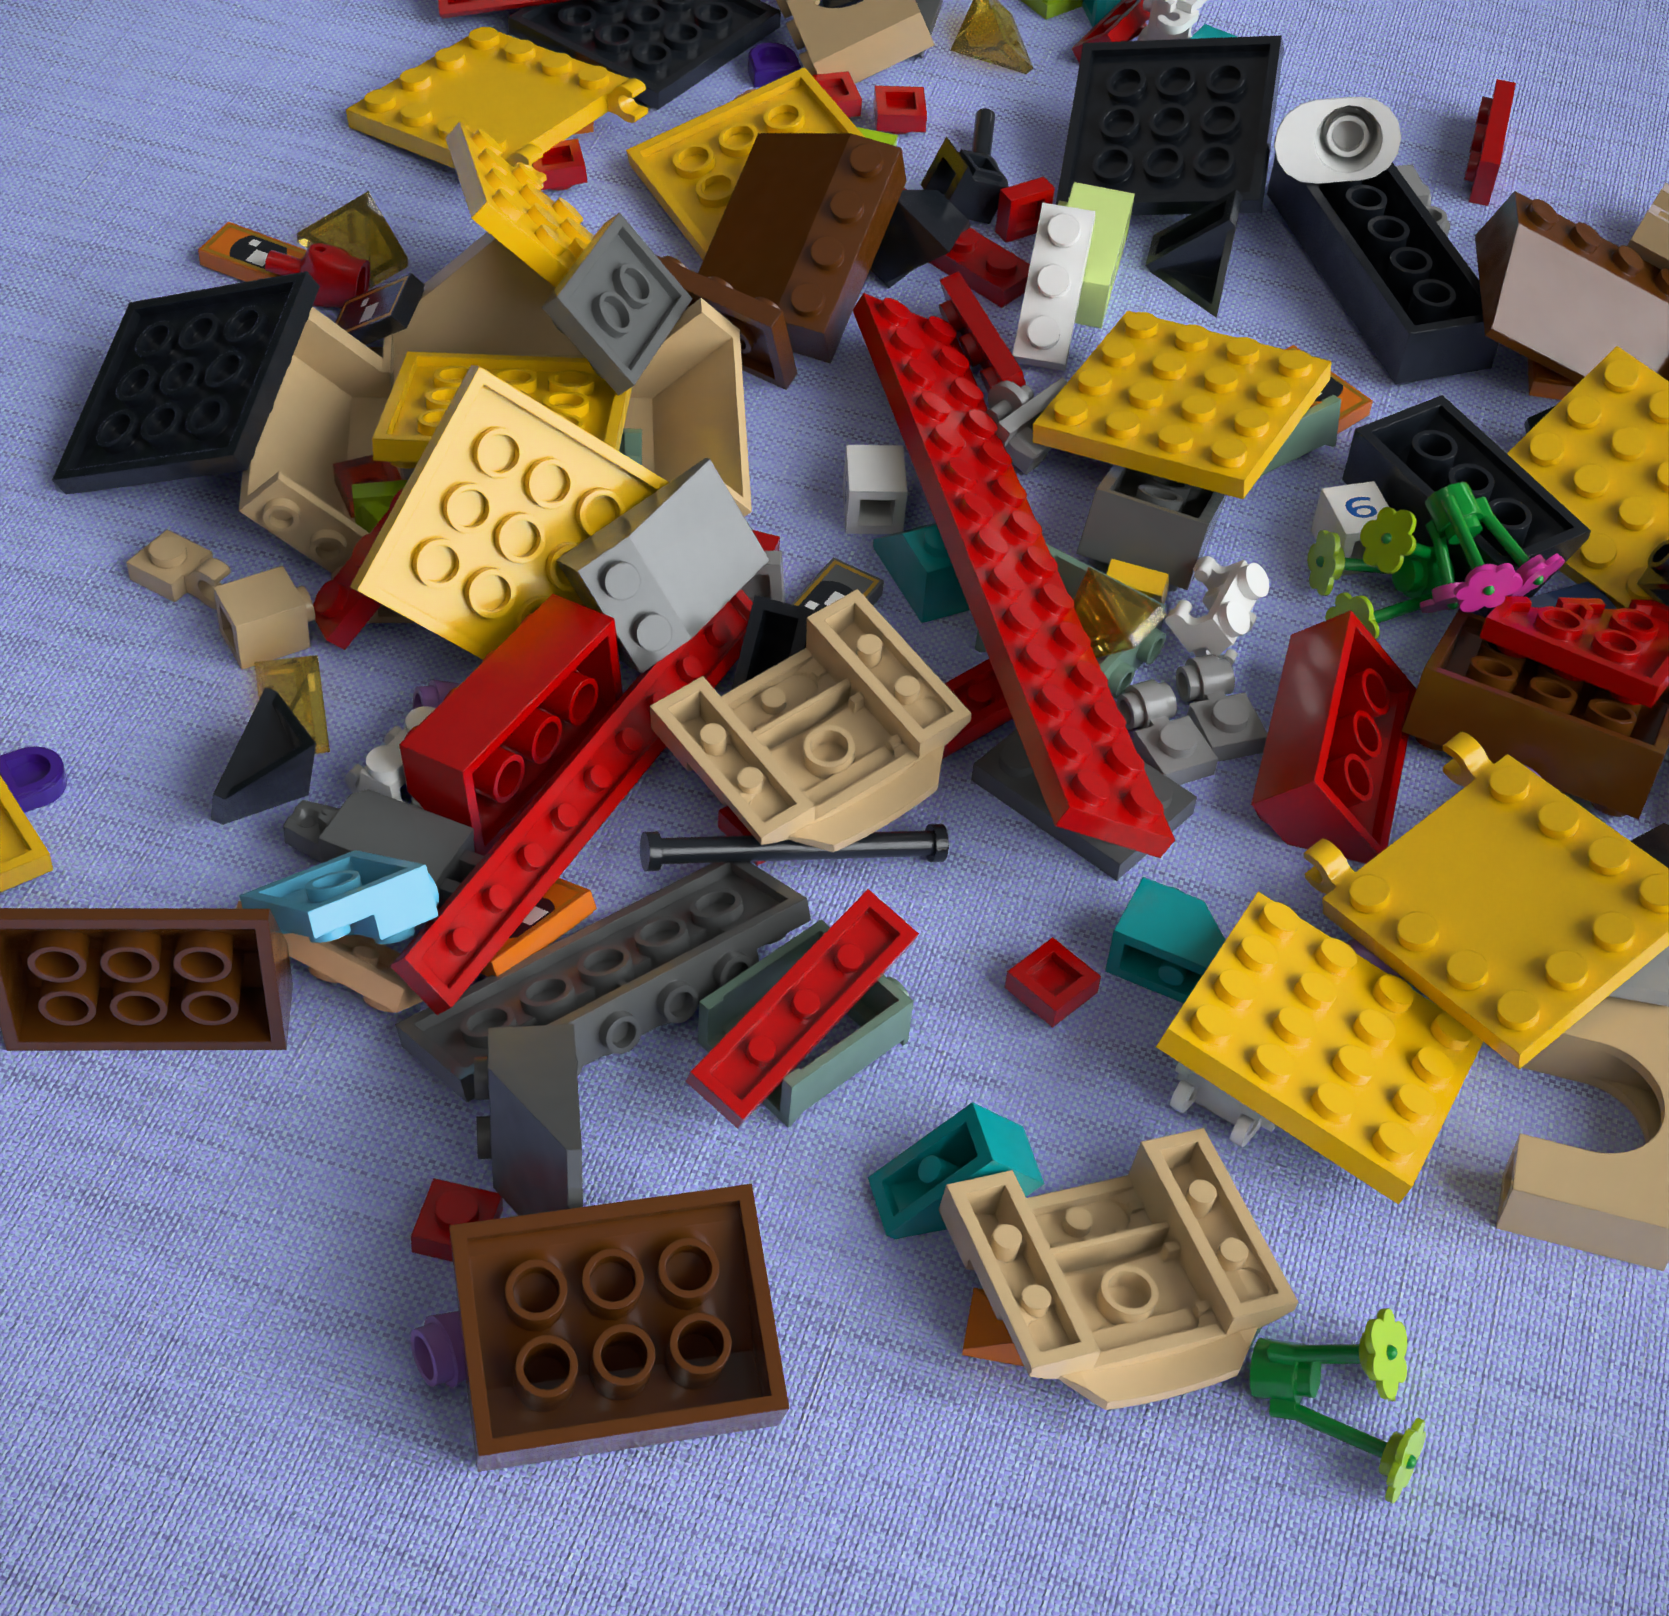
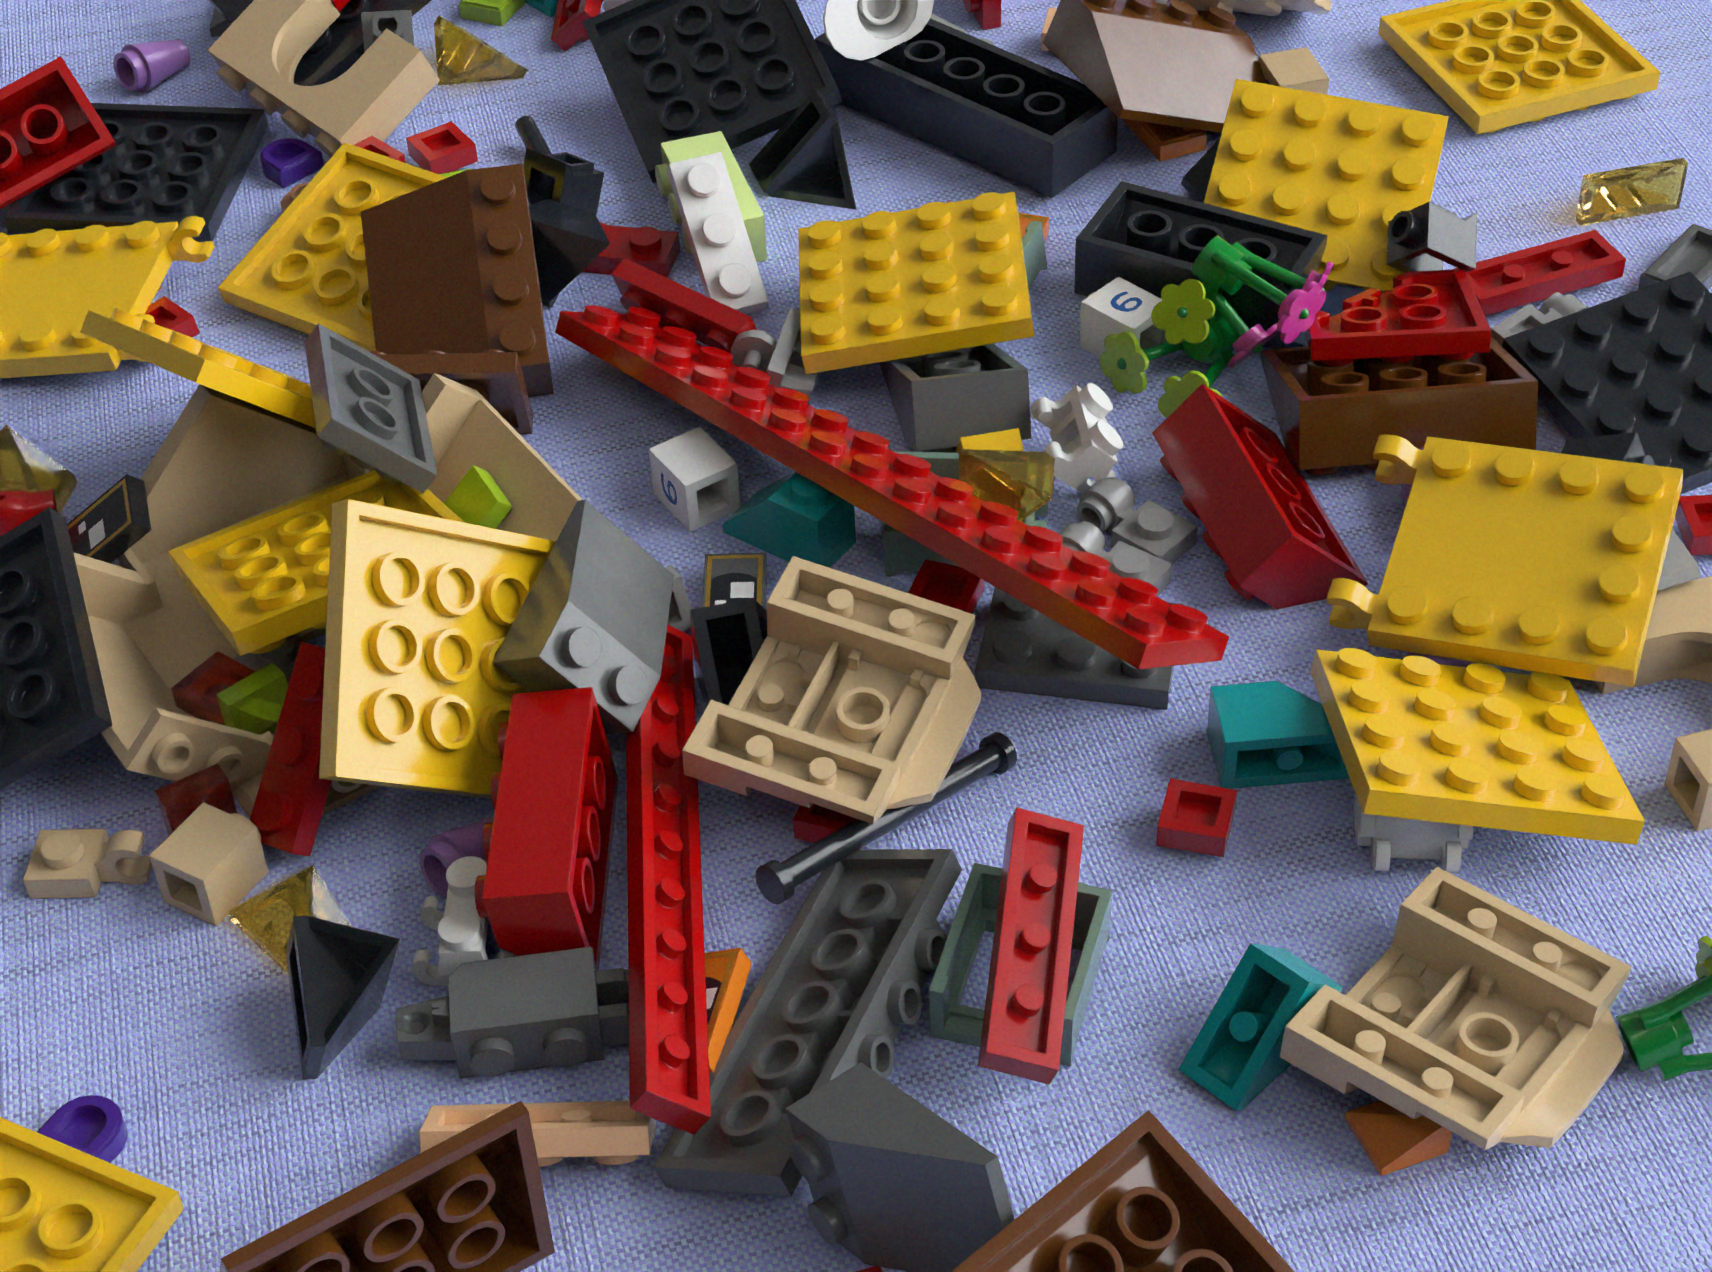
camera: 25 degrees left, 5 degrees down
medium azure plate [239,850,439,944] -> none
red plate [995,176,1055,243] -> none
none -> clear red plate [155,763,237,837]
none -> lime tile [444,465,513,529]

